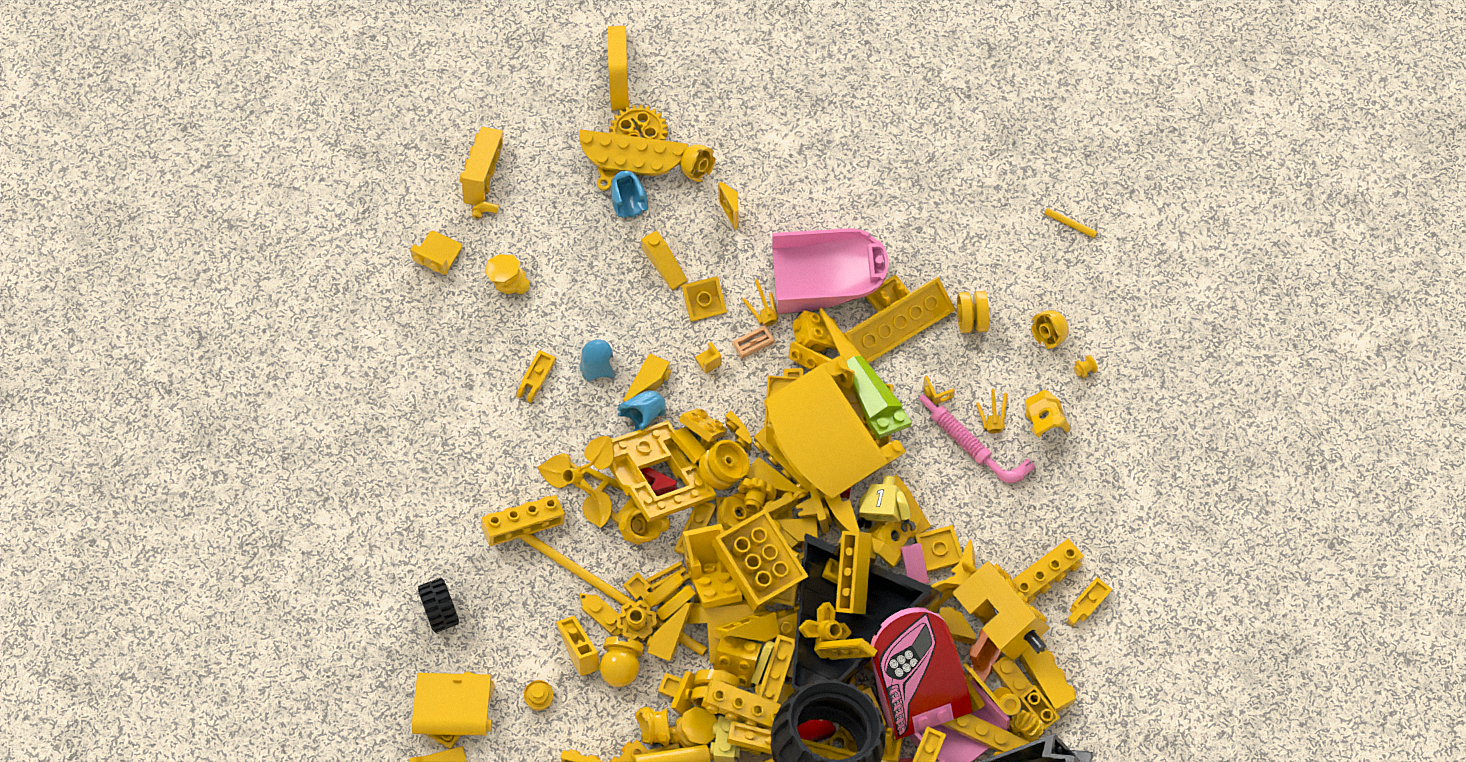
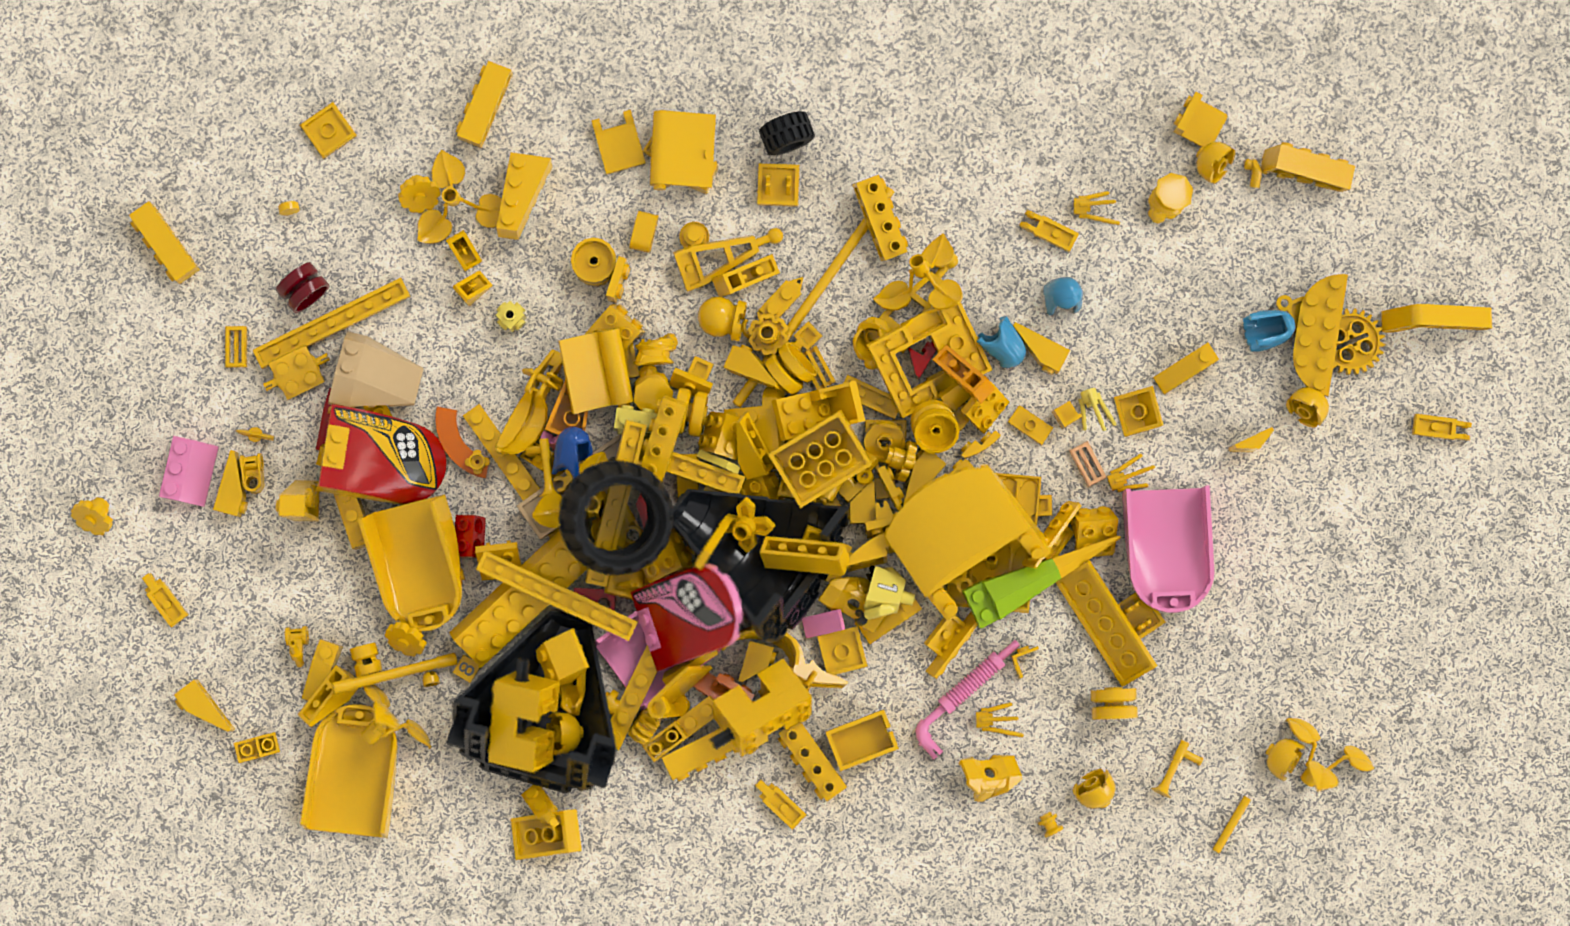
camera: 90 degrees right, 20 degrees up
none -> yellow beam [629,211,659,253]
none -> yellow plate [673,228,783,292]
none -> yellow plate [757,163,799,207]
none -> yellow piece [825,709,899,771]
none -> yellow bracket [924,612,978,679]
none -> light orange slope [932,344,995,404]
none -> yellow plate [1007,405,1053,445]
none -> yellow plant [1073,191,1120,225]
none -> light yellow plant [1078,388,1116,431]
none -> yellow piece [1151,740,1203,798]
none -> yellow cylinder [1196,142,1235,184]
none -> yellow cylinder [1265,738,1305,782]
none -> yellow plant [1285,718,1375,792]
none -> yellow hinge [1412,414,1472,441]

